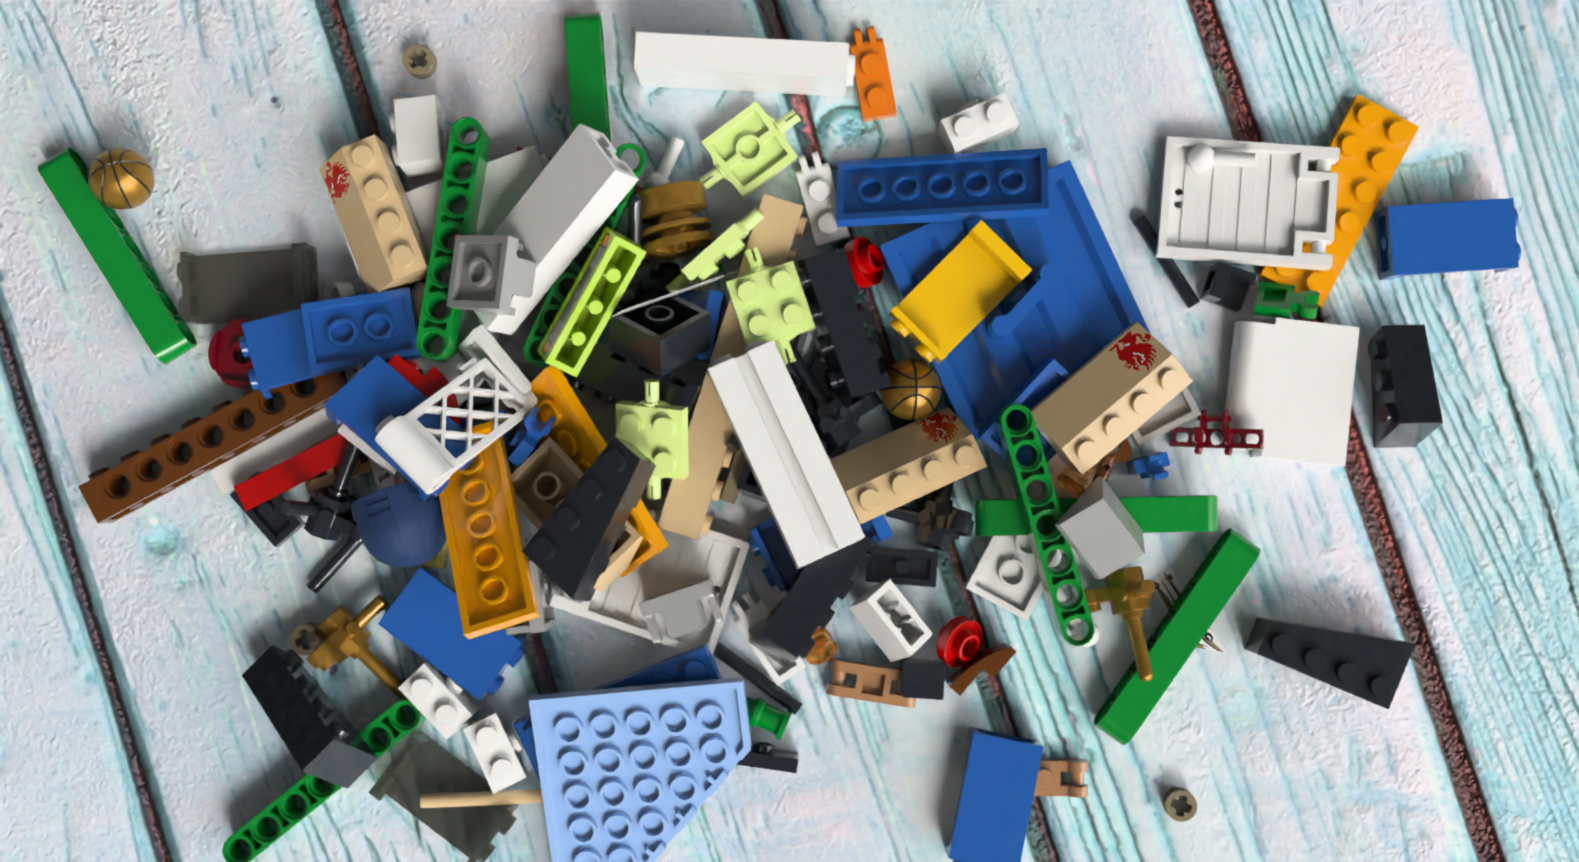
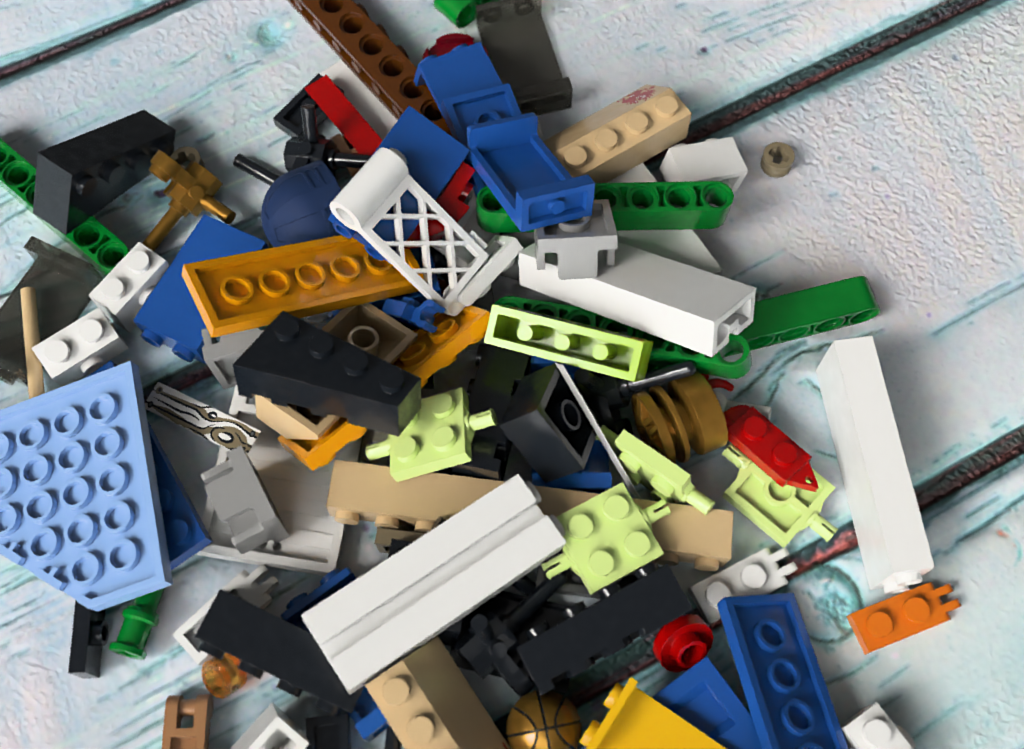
camera: 80 degrees right, 20 degrees down
black bar [713,642,803,715] -> none
none -> sticker [145,382,261,455]
none -> blue panel [467,112,595,232]
none -> red plate [707,378,819,492]

